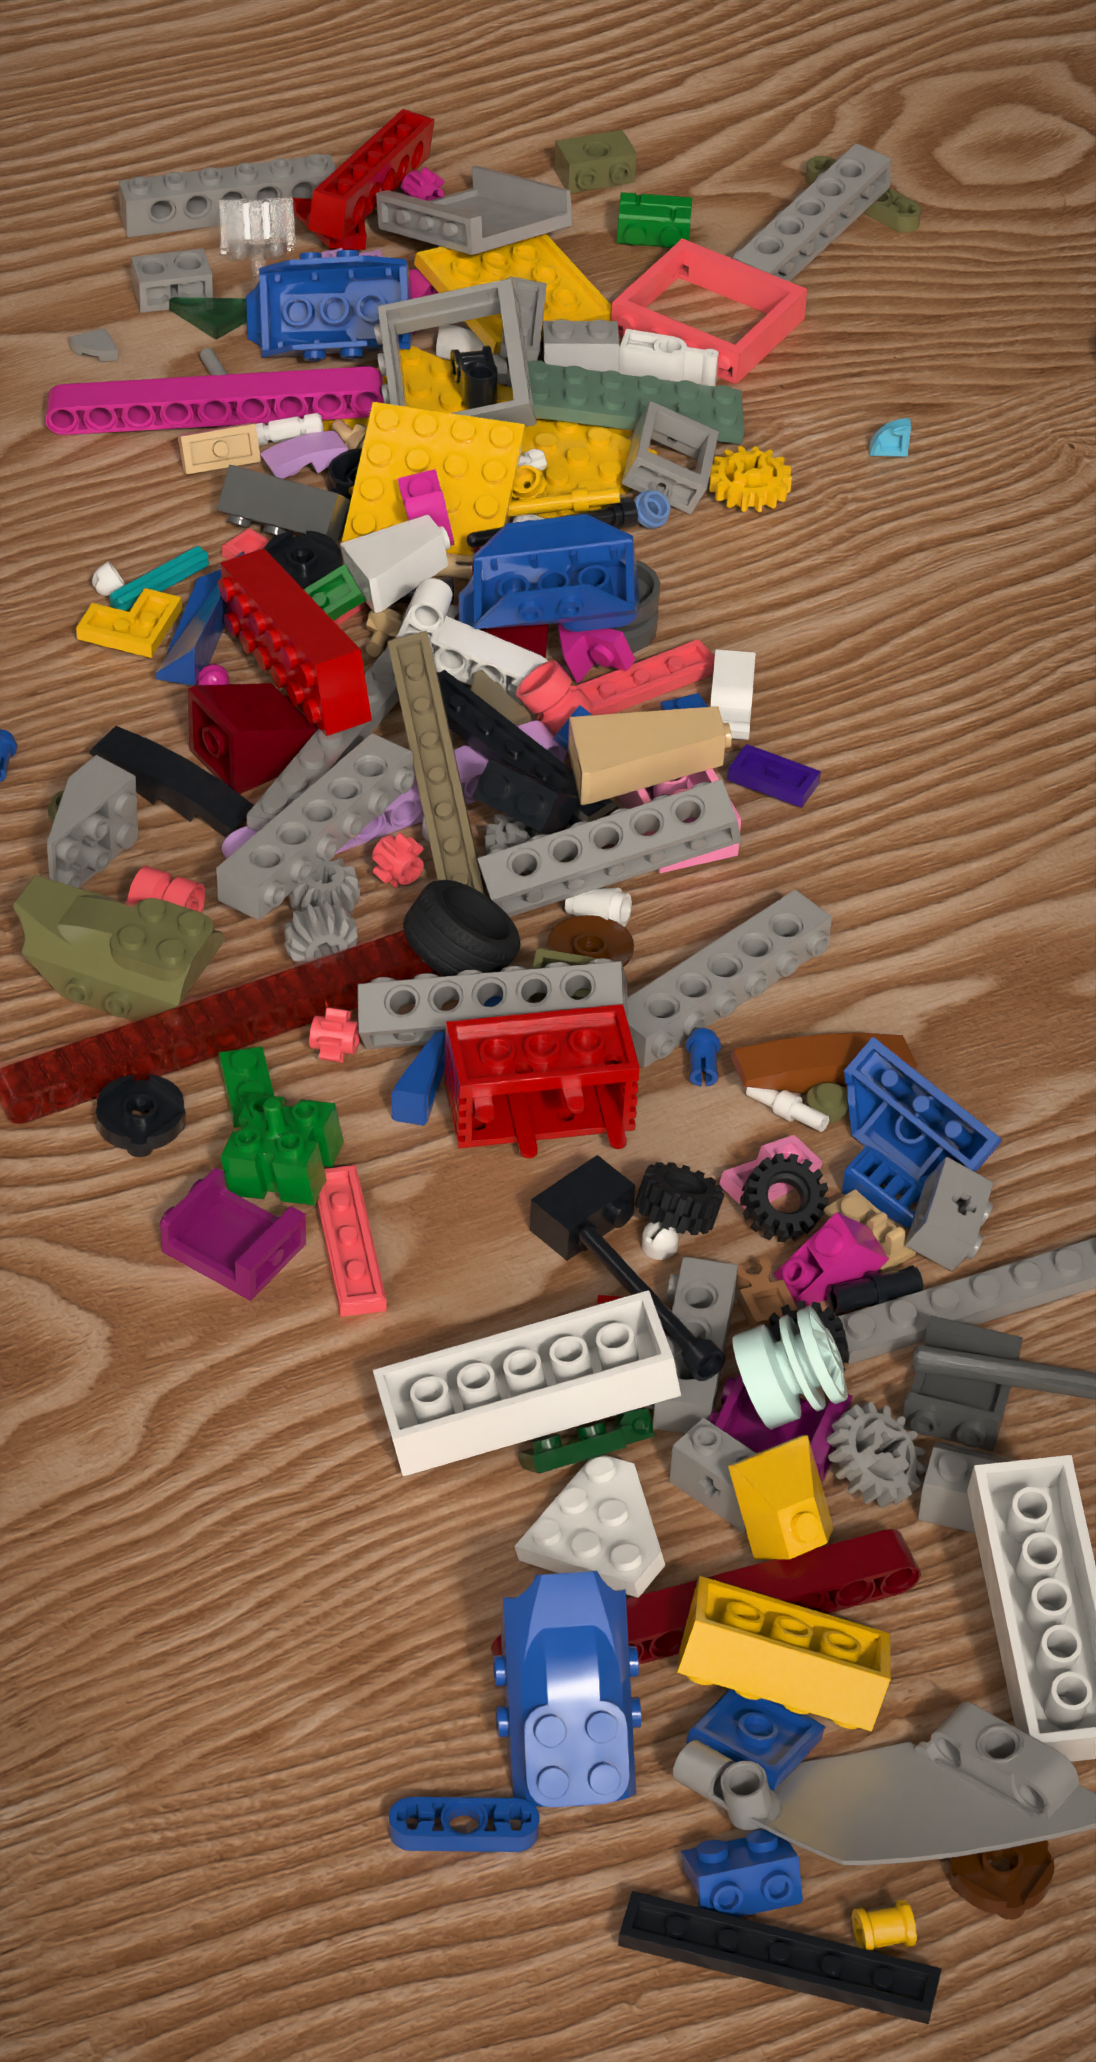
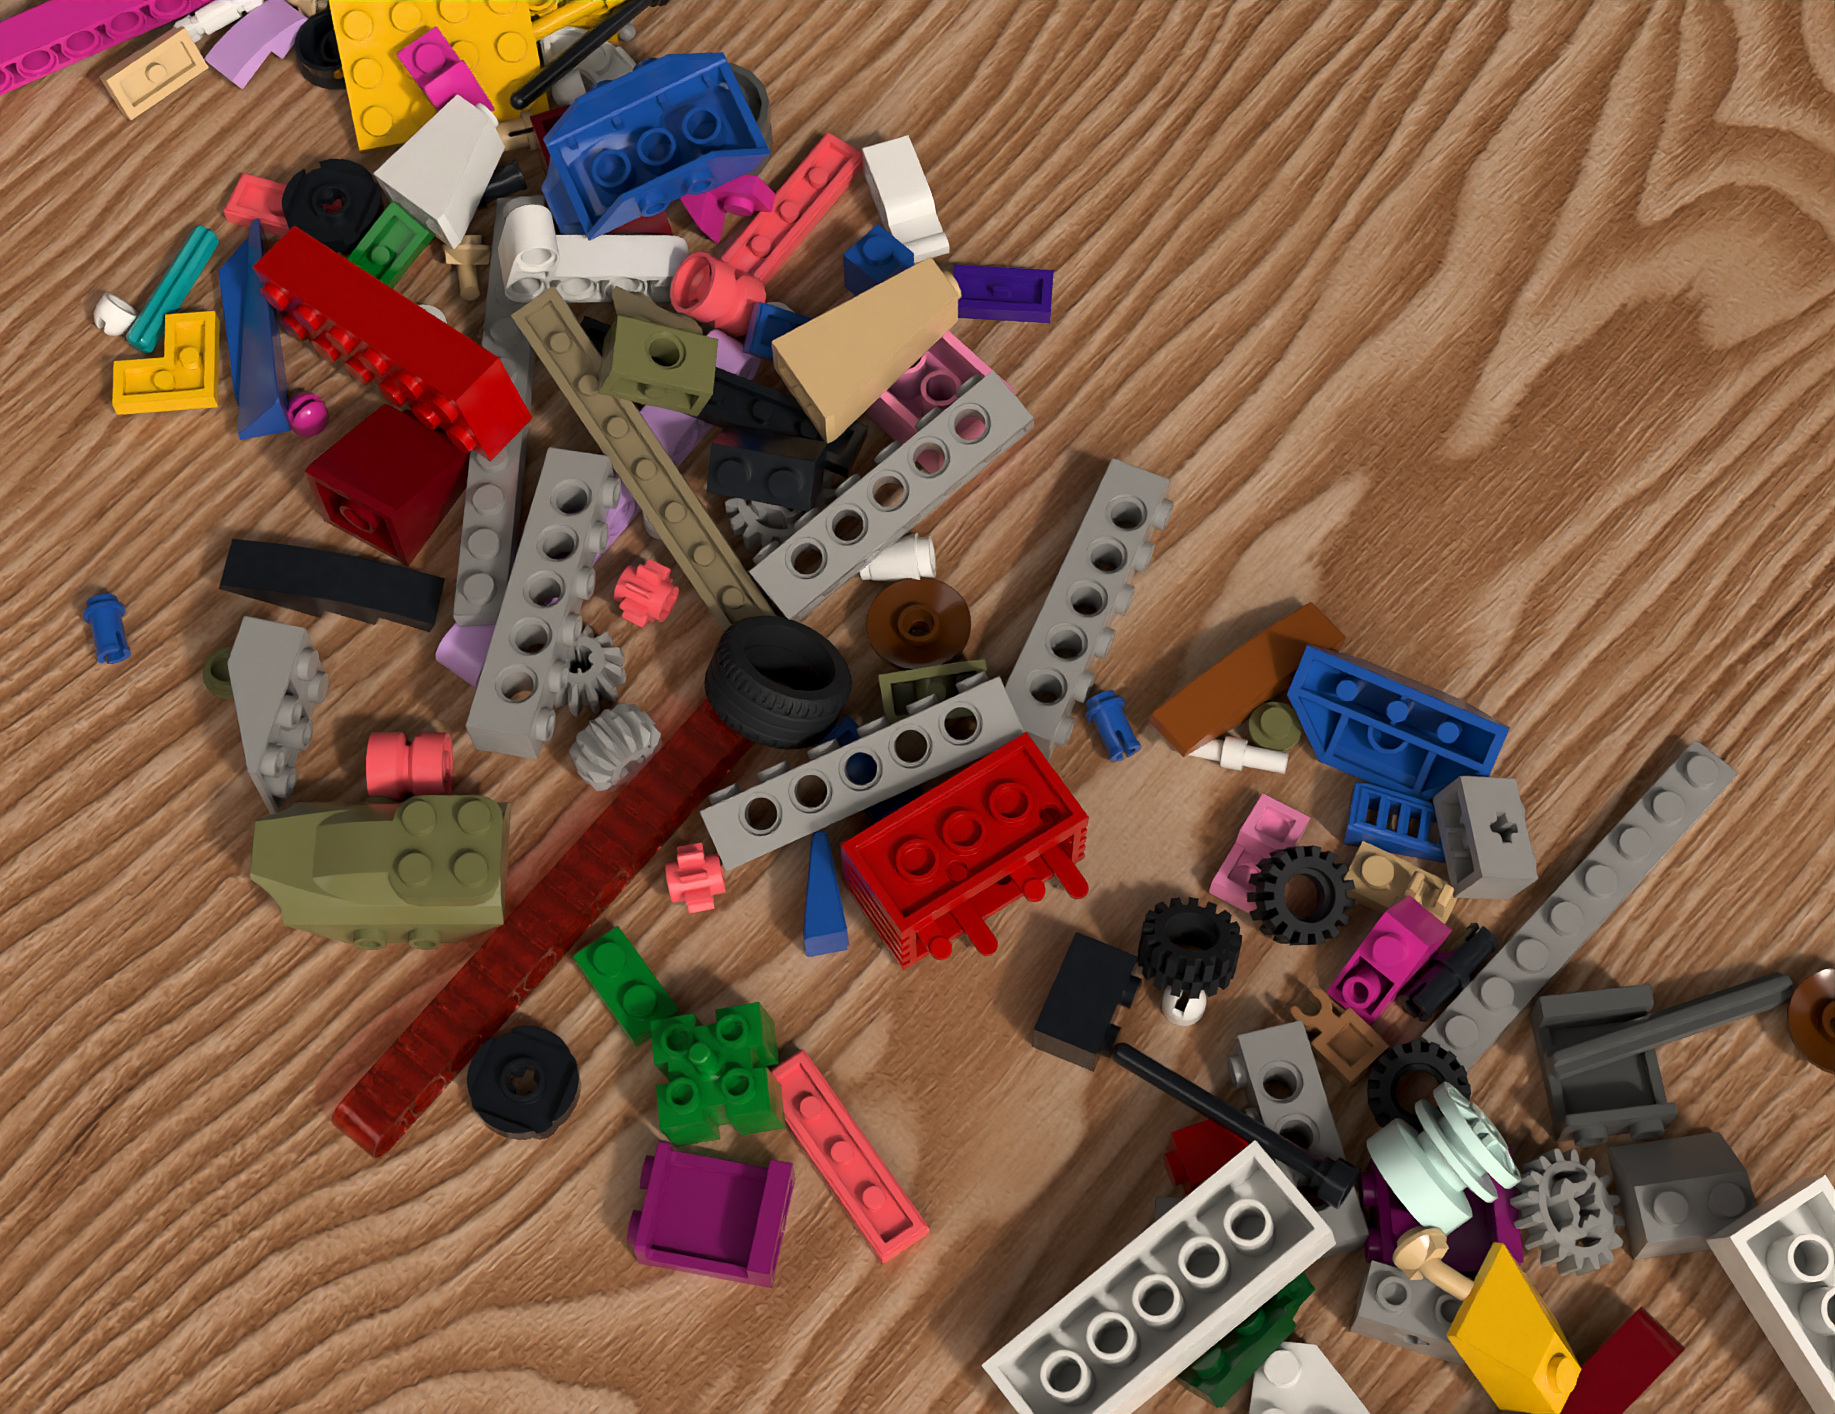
camera: 20 degrees left, 20 degrees up
dark grey slope [217,464,351,543] -> none
none -> olive brick [598,315,718,416]
none -> tan plate [1392,1226,1474,1302]

